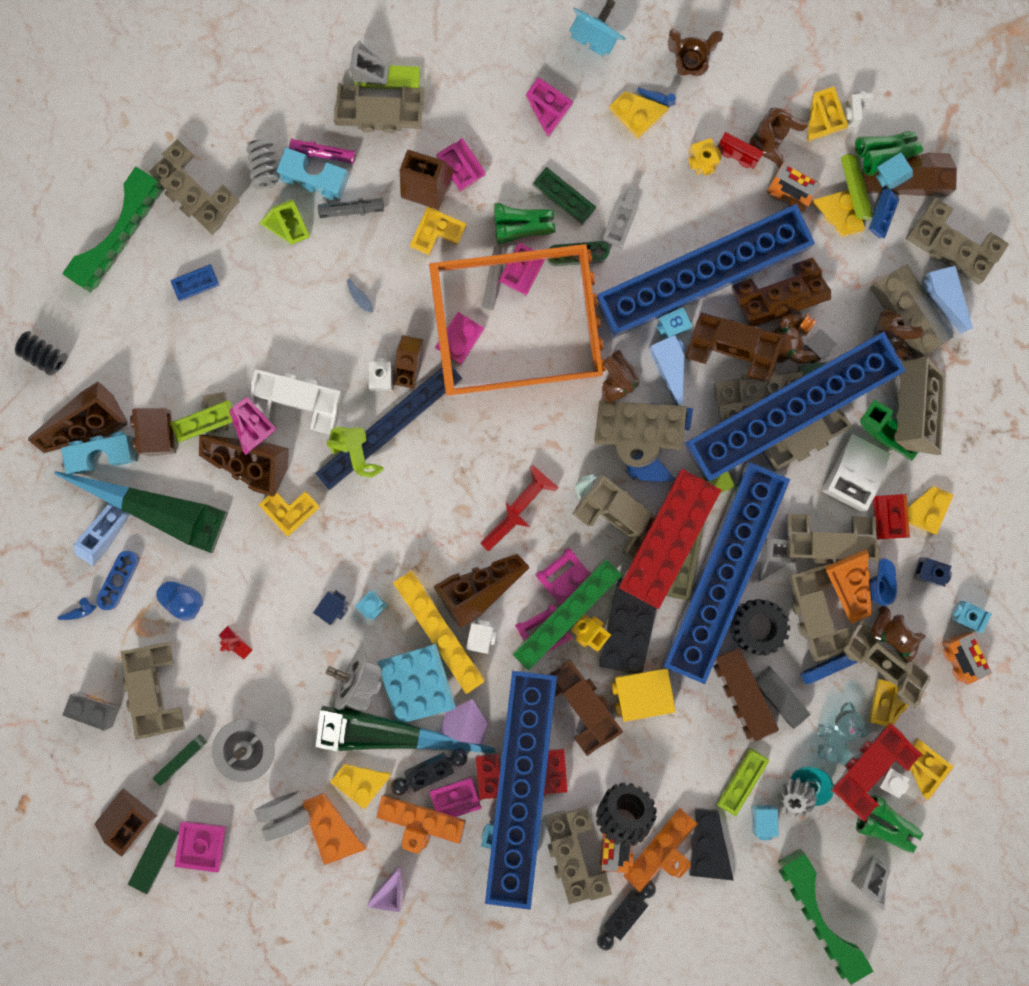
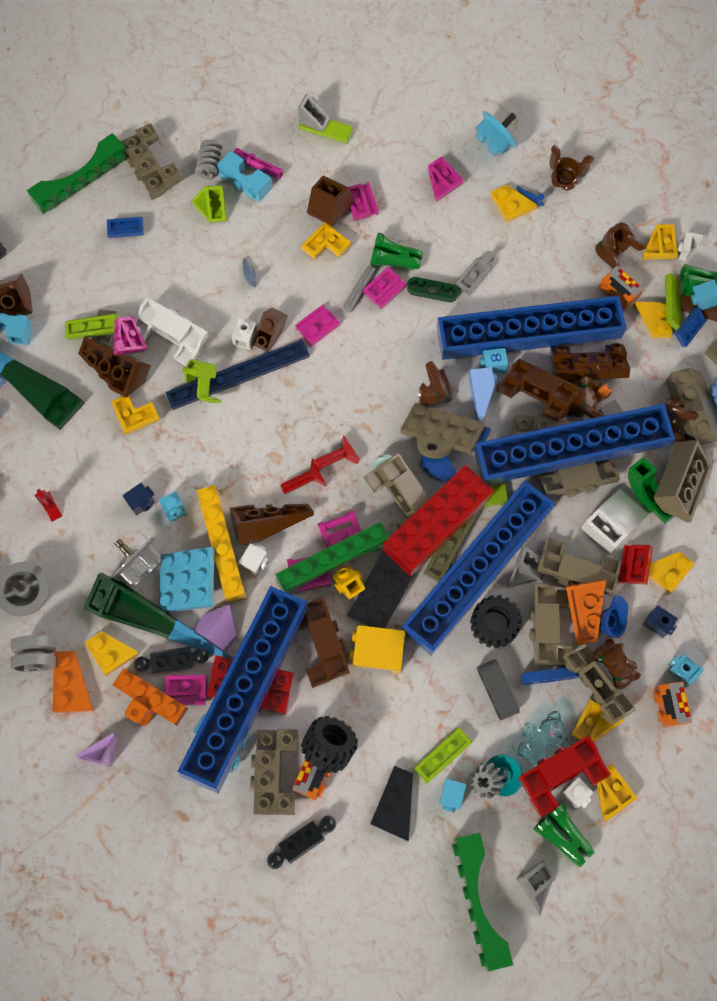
camera: 20 degrees right, 15 degrees down
reddish brown slope [130,408,176,457] -> none
blue piece [156,581,203,621] -> none
dark grey pin [318,198,384,219] -> none
dark tan bracket [334,83,424,133] -> none
orange door [429,244,606,397] -> none
dark green tile [533,167,596,225] -> none
orange plate [623,808,698,892] -> none
yellow brick [688,138,721,176] -> none
reddish brown wedge [713,648,779,744] -> none
red plate [717,132,764,169] -> none

